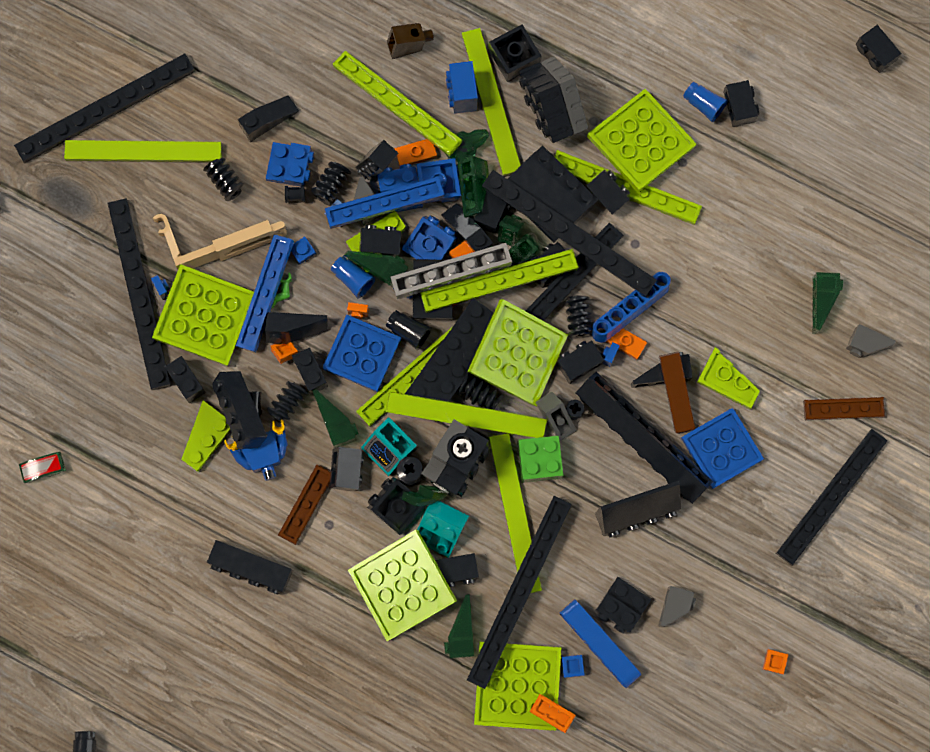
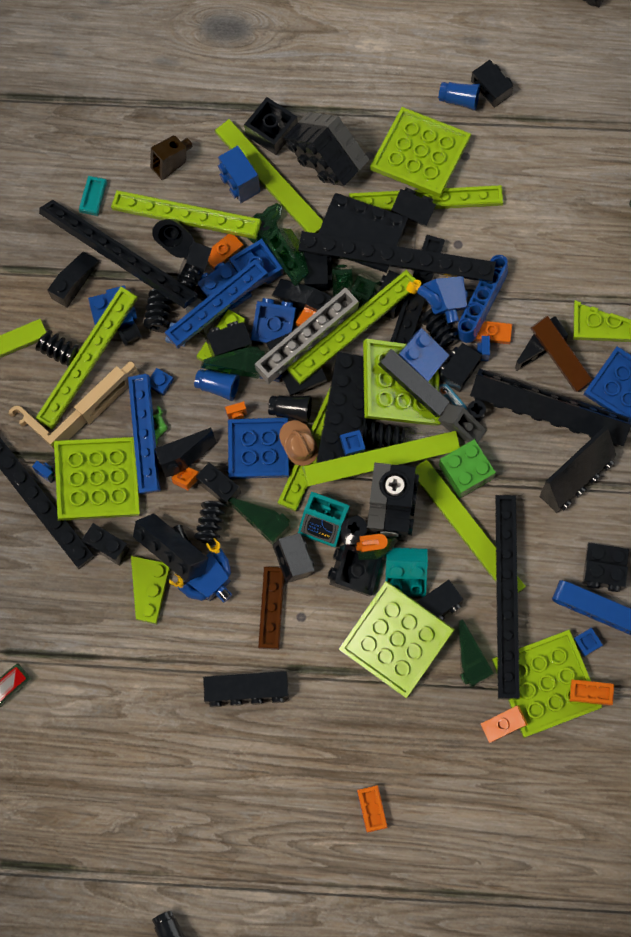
camera: 15 degrees left, 5 degrees down
none -> lime tile [35,287,138,430]
none -> black plate [39,200,198,309]
none -> teal tile [78,176,107,216]
none -> black piece [152,219,195,258]
none -> medium nougat piece [279,420,318,466]
none -> blue plate [340,430,365,456]
none -> orange piece [356,534,388,552]
none -> orange plate [357,785,388,833]
none -> black tile [378,349,450,417]
none -> blue plate [398,328,449,381]
none -> blue torso [406,276,468,324]
none -> sticker [439,384,467,410]
none -> orange plate [481,705,528,743]

